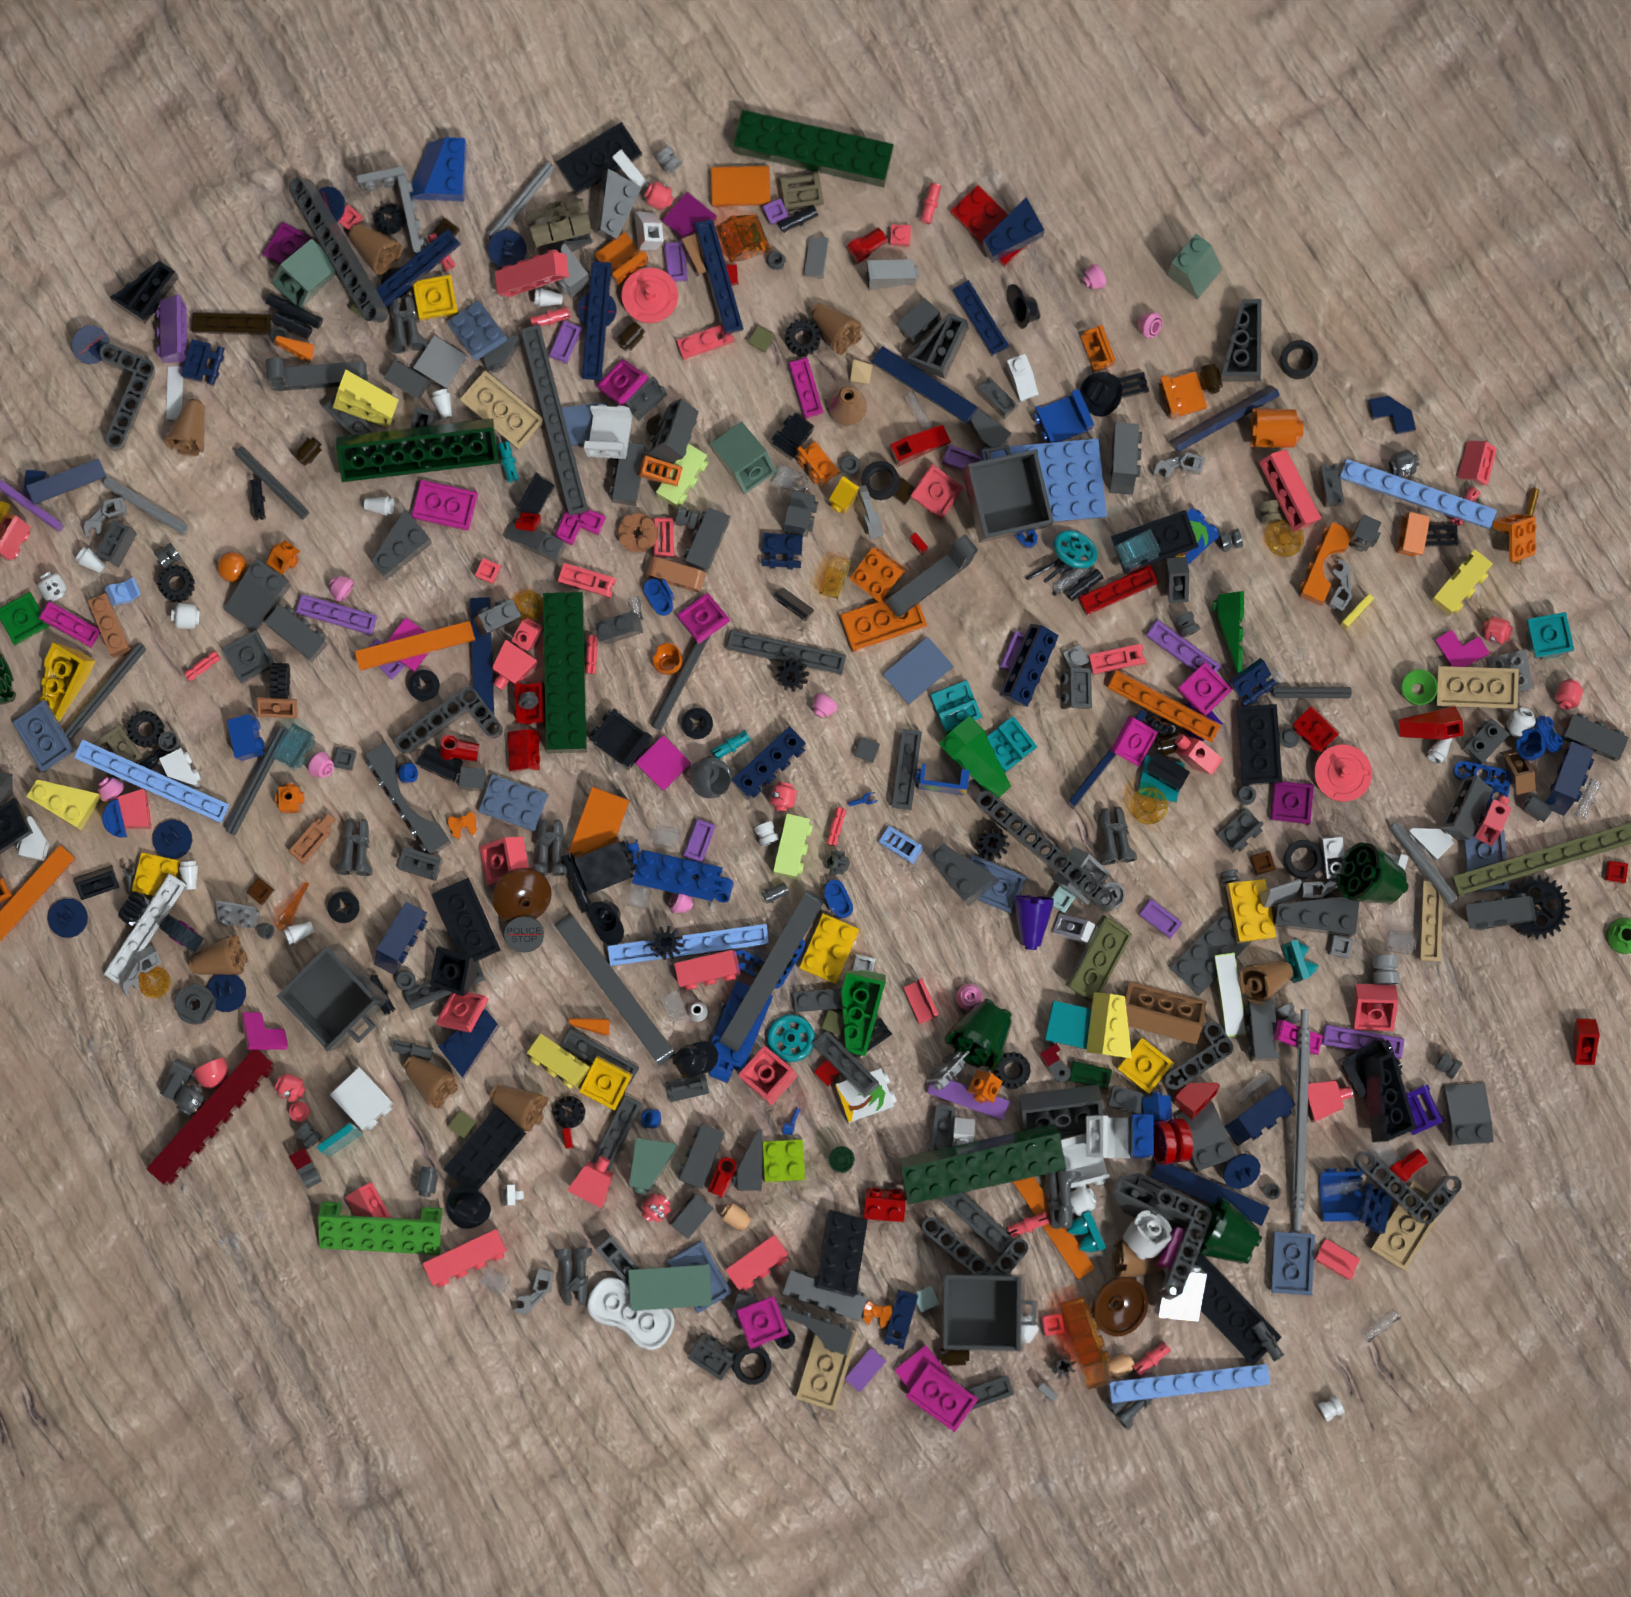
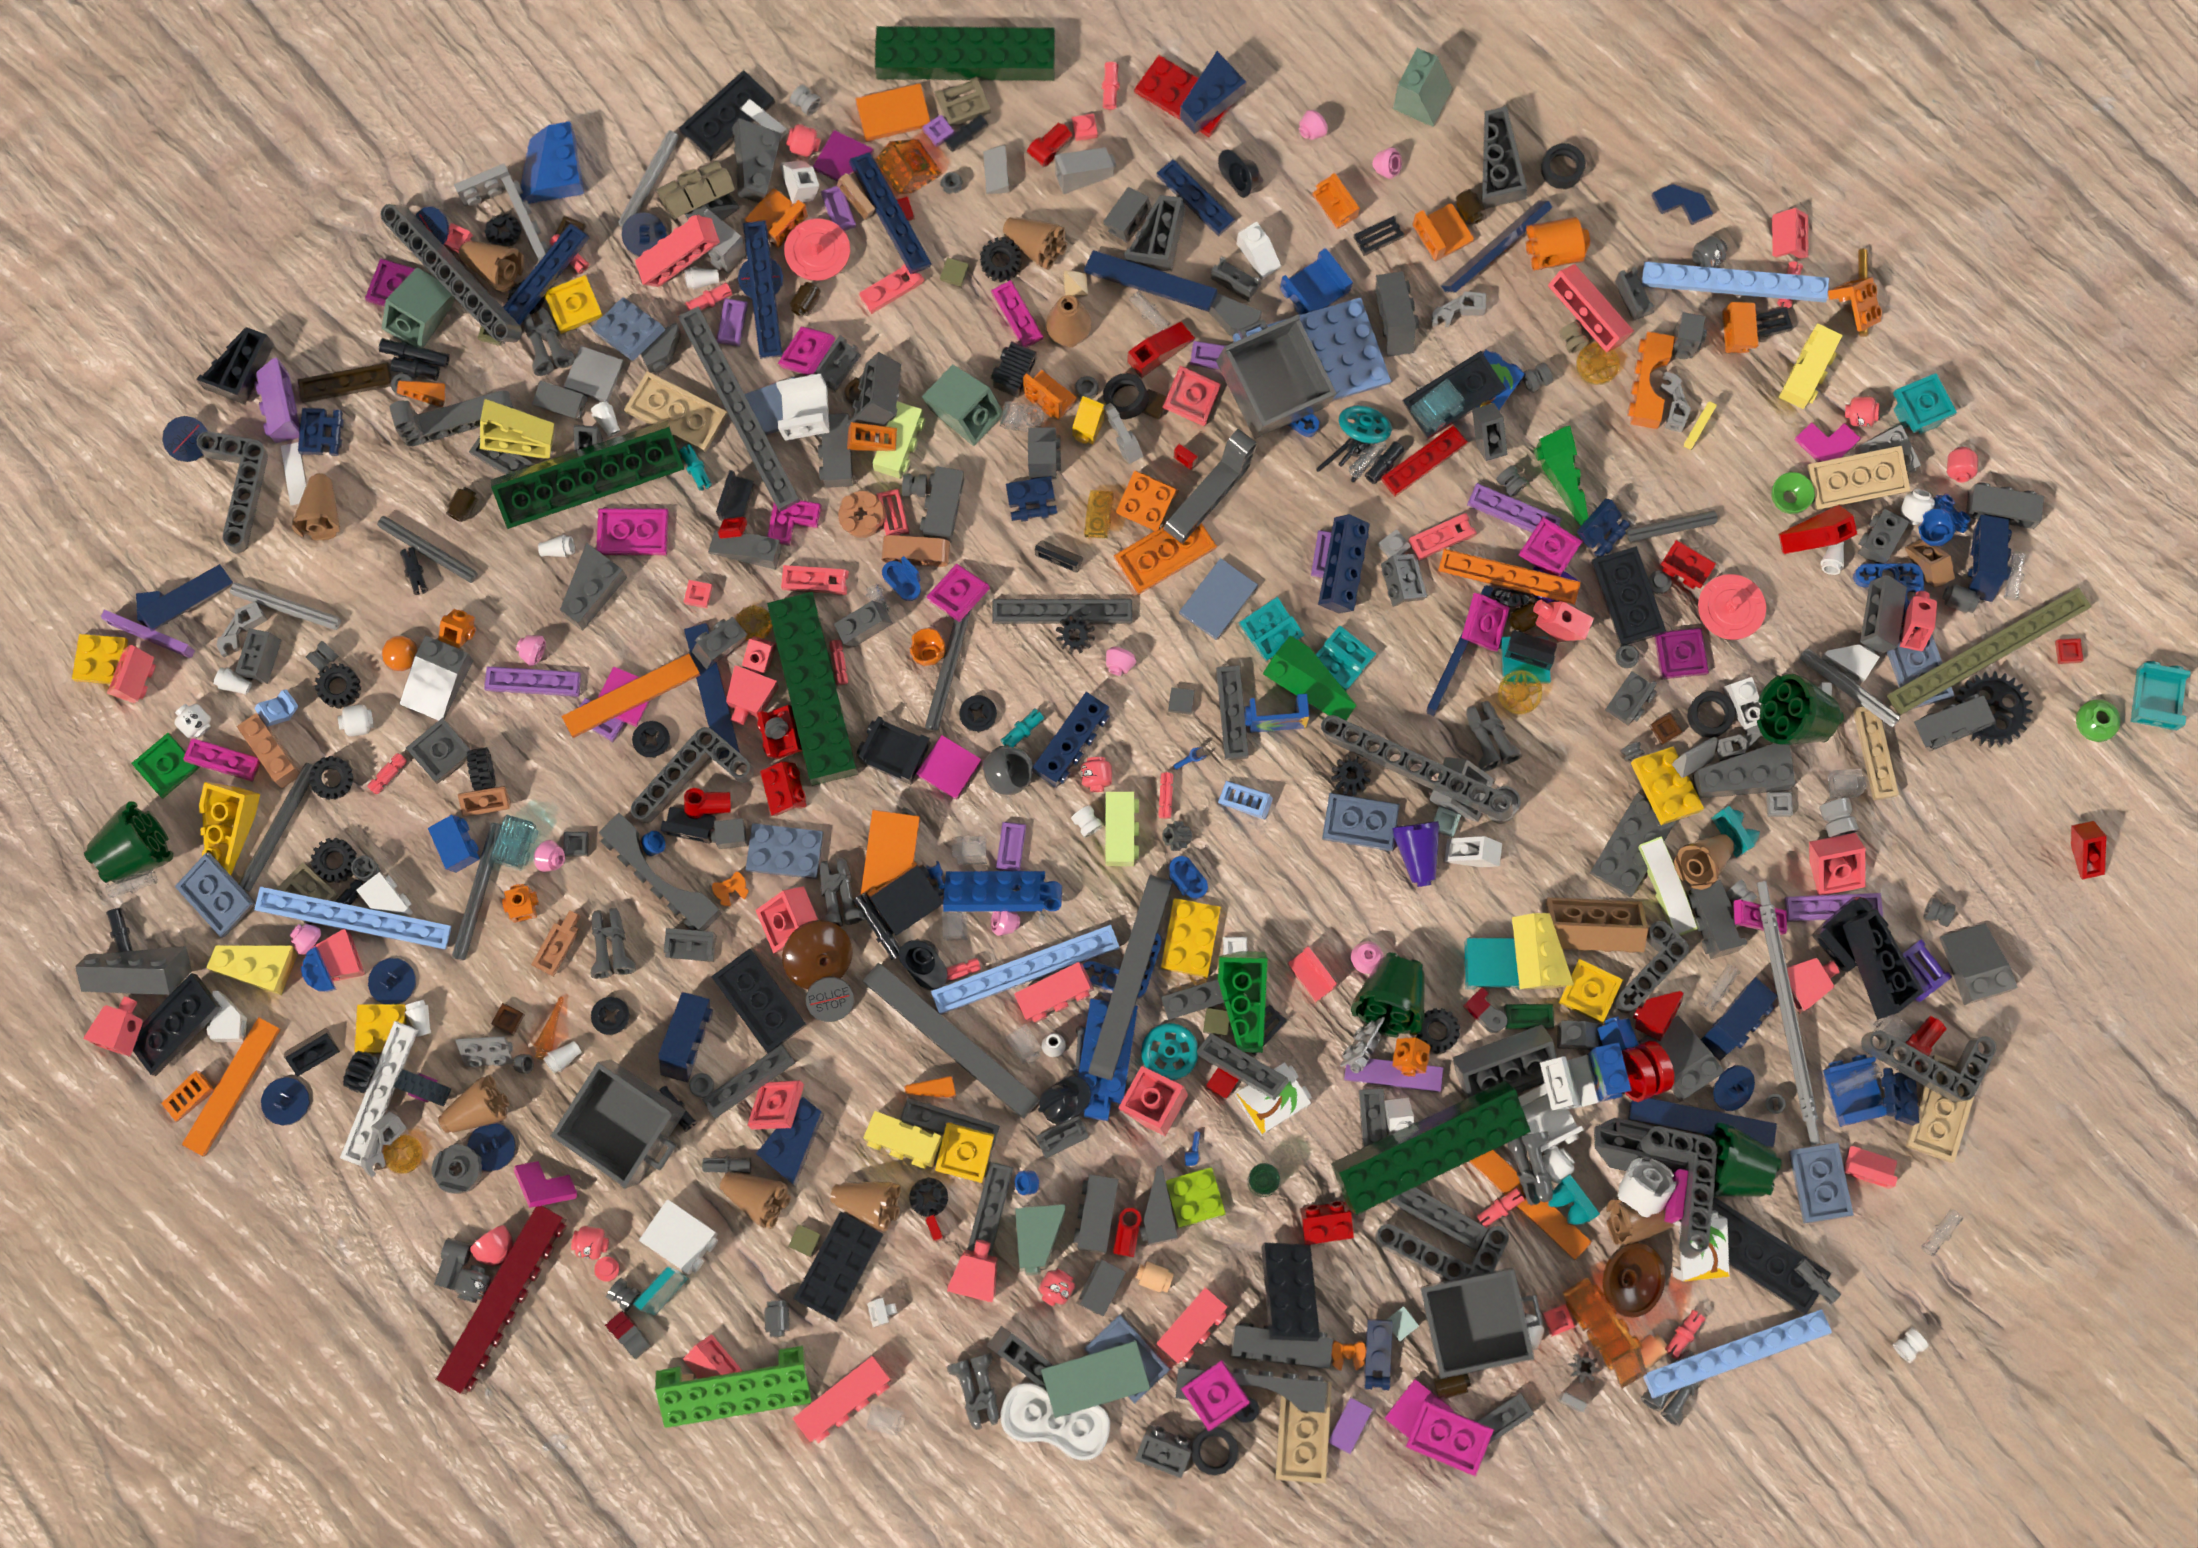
camera: 10 degrees left, 5 degrees down
dark grey hand [123,863,136,892] -> none
dark grey brick [265,604,327,663] -> none
black slope [430,946,479,996] -> none
black hat [446,1186,491,1229] -> none
light grey piece [514,1269,554,1314] -> none
black gear [650,926,684,960] -> none
dark grey pin [763,882,789,903] -> none
dark grey wedge [928,844,999,906] -> none
olive tile [1065,915,1133,1003] -> none
black hat [1080,372,1123,417] -> none
medium lavender tile [1139,899,1182,939] -> none
none -> black tyre [309,756,353,800]
none -> coral axle [946,958,981,982]

